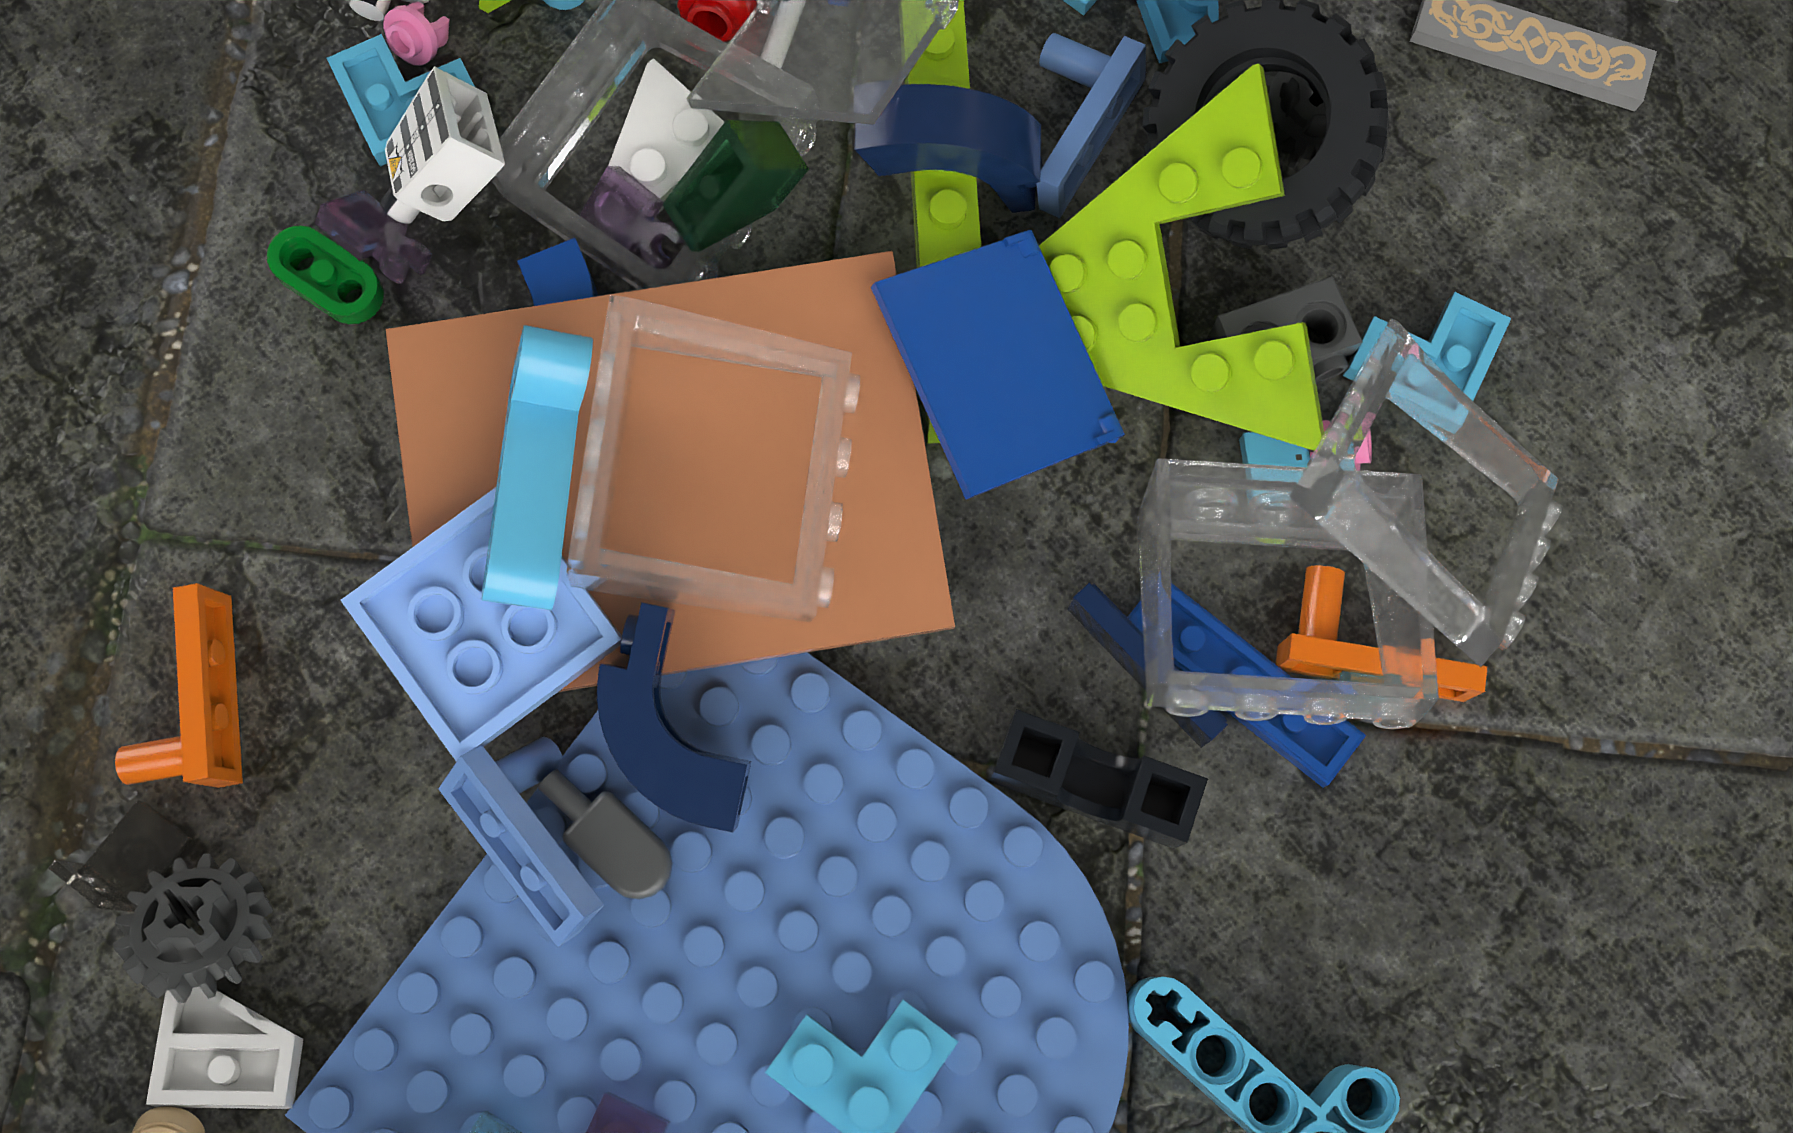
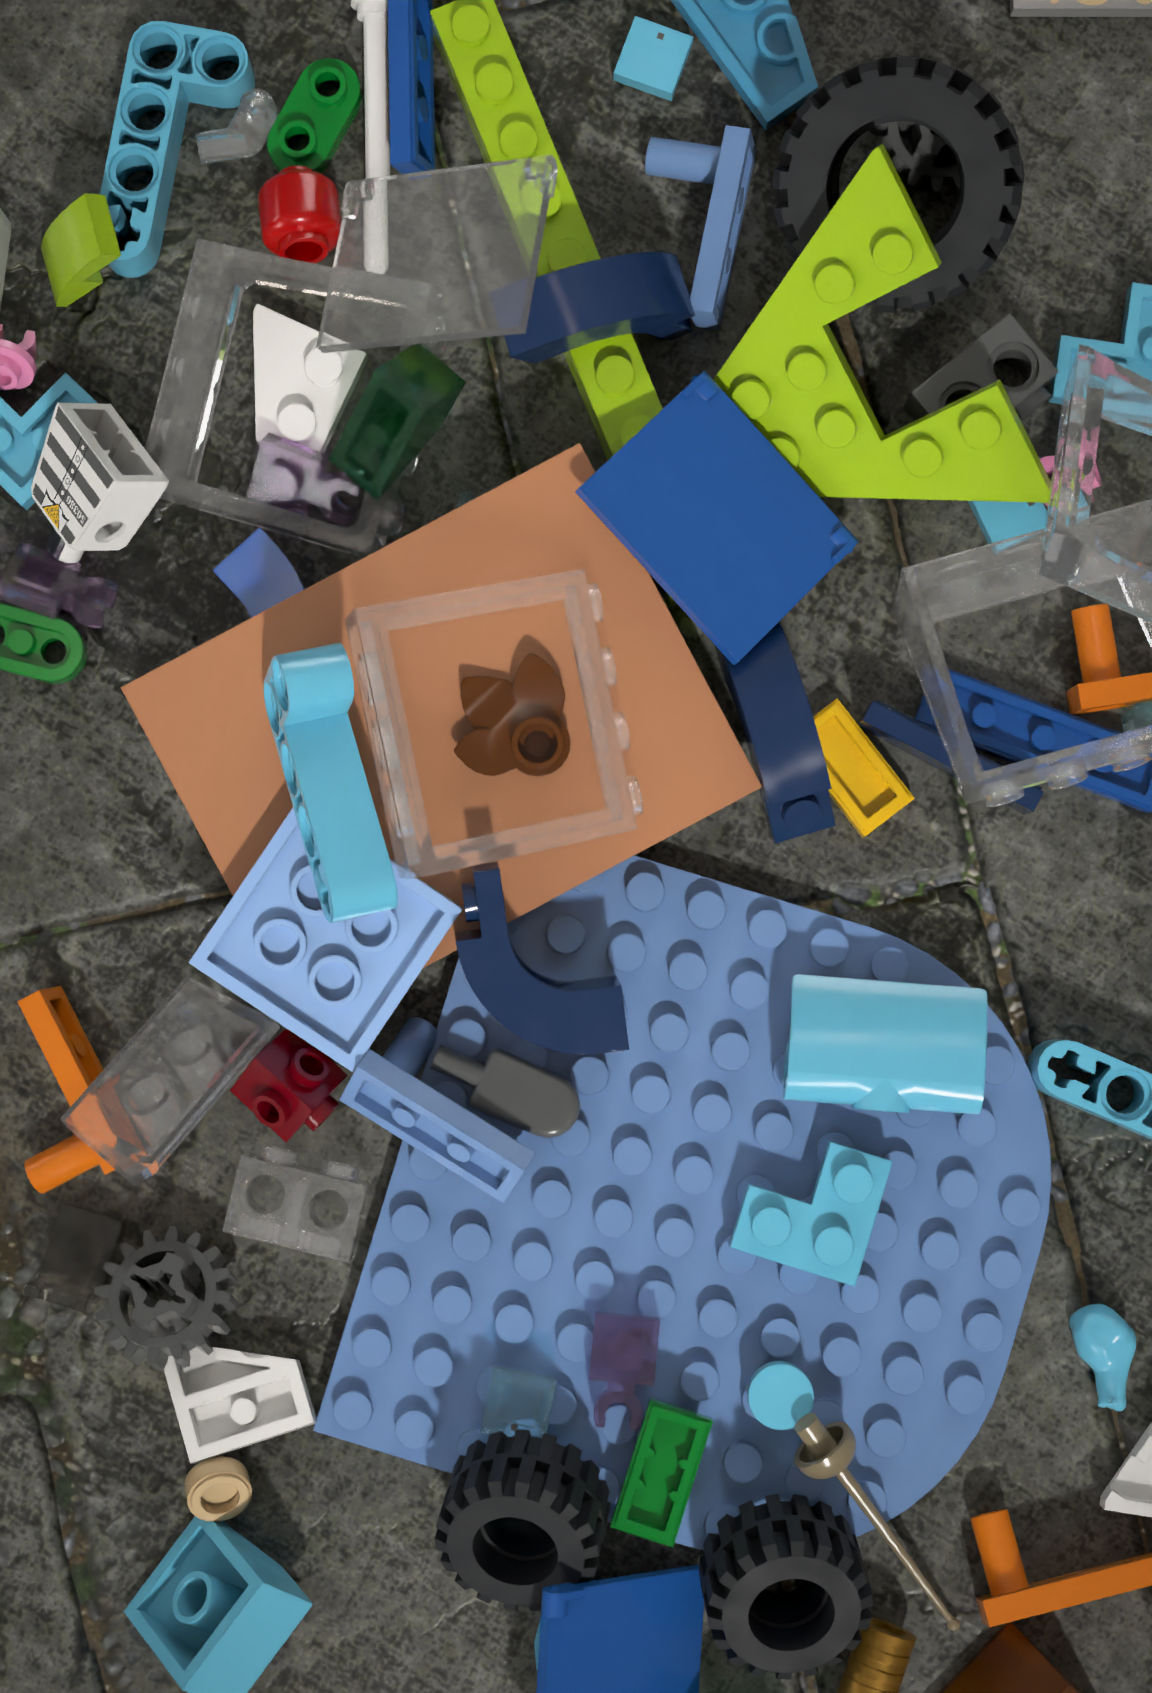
camera: 15 degrees left, 10 degrees up
black arch [989,709,1208,849] -> none
none -> clear slope [60,976,280,1187]
none -> clear brick [222,1144,372,1262]
none -> dark red brick [230,1028,348,1143]
none -> reddish brown plate [454,653,570,776]
none -> dark blue arch [716,622,836,844]
none -> medium azure panel [783,974,987,1115]
none -> yellow tile [813,698,915,838]

